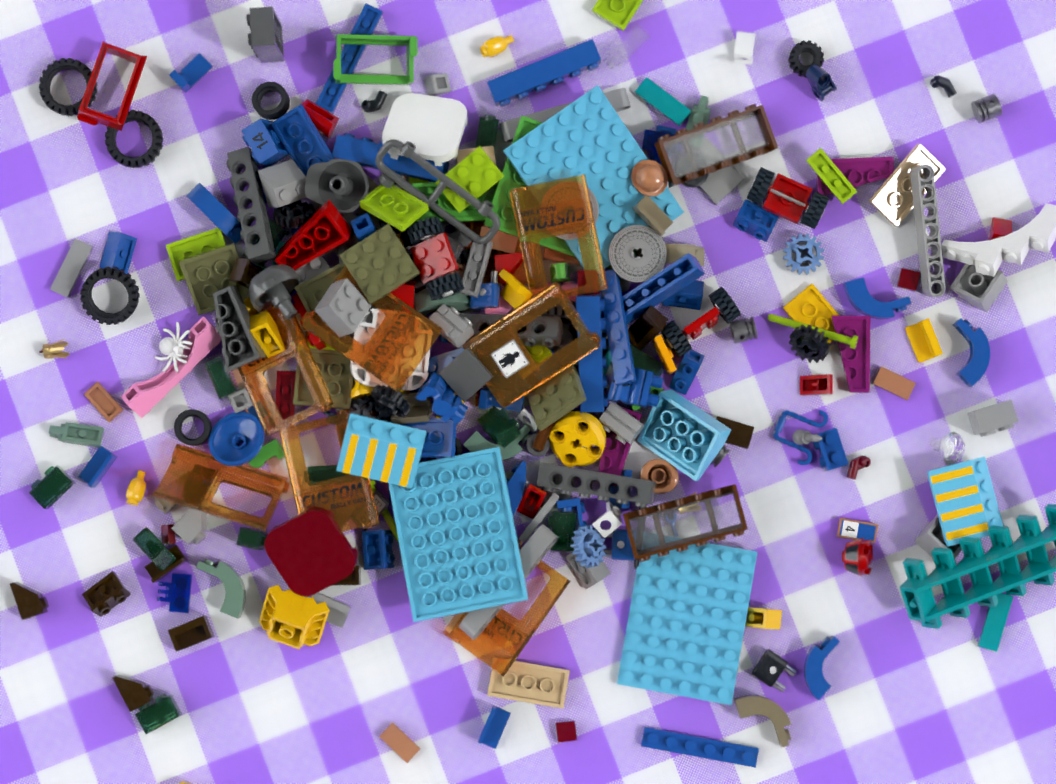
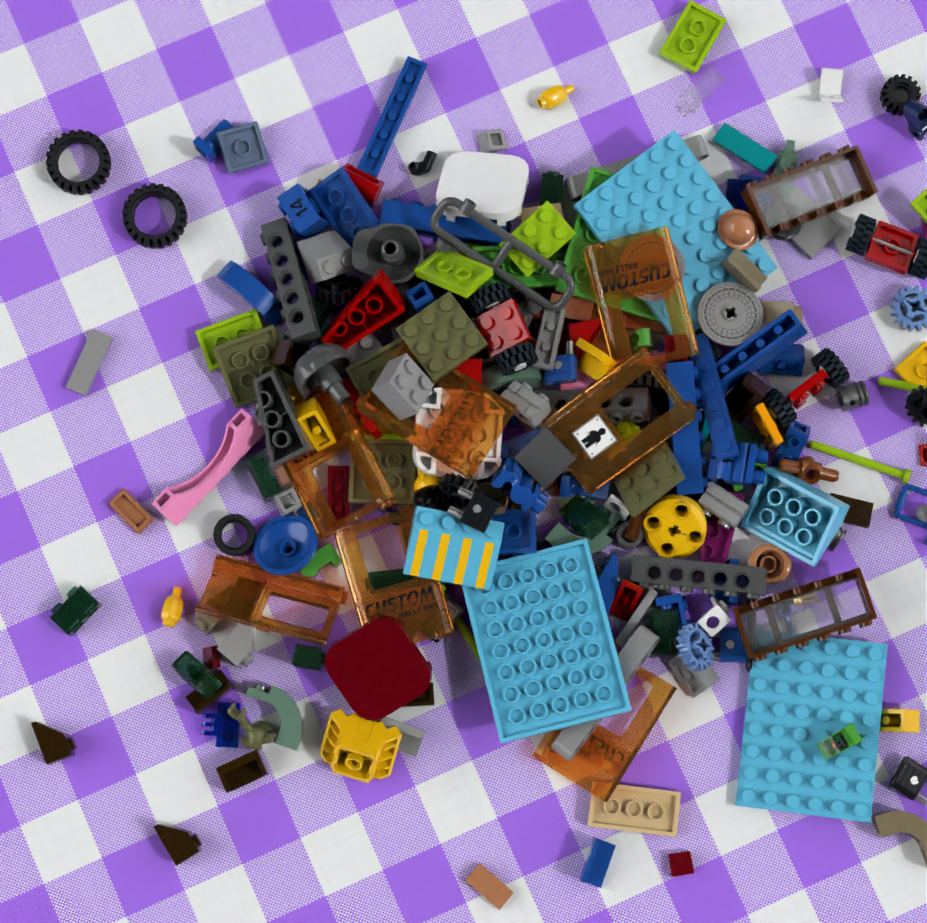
camera: 10 degrees left, 5 degrees down
pearl gold piece [39,339,69,359] -> none
sand green hinge [49,422,104,448] -> none
red piece [77,41,147,131] -> none
blue panel [78,445,117,488] -> none
black tyre [80,266,140,325] -> none
dark brown bracket [82,571,131,617] -> none
blue panel [100,231,137,274] -> none
clear green brick [135,693,183,734] -> none
white animal [155,322,192,372] -> none
dark grey brick [247,6,284,63] -> none
black tyre [252,82,290,120] -> none
bright green piece [333,34,418,85] -> none
blue bracket [362,530,395,570] -> none
blue brick [487,39,601,107] -> none
blue plate [641,727,759,768] -> none
blue bracket [733,199,779,242] -> none
none -> sand blue plate [216,121,269,174]
none -> olive piece [227,702,276,750]
none -> black piece [448,487,500,533]
none -> dark orange axle [778,456,839,485]
none -> lime bar [808,440,912,484]
none -> leg [816,723,863,760]

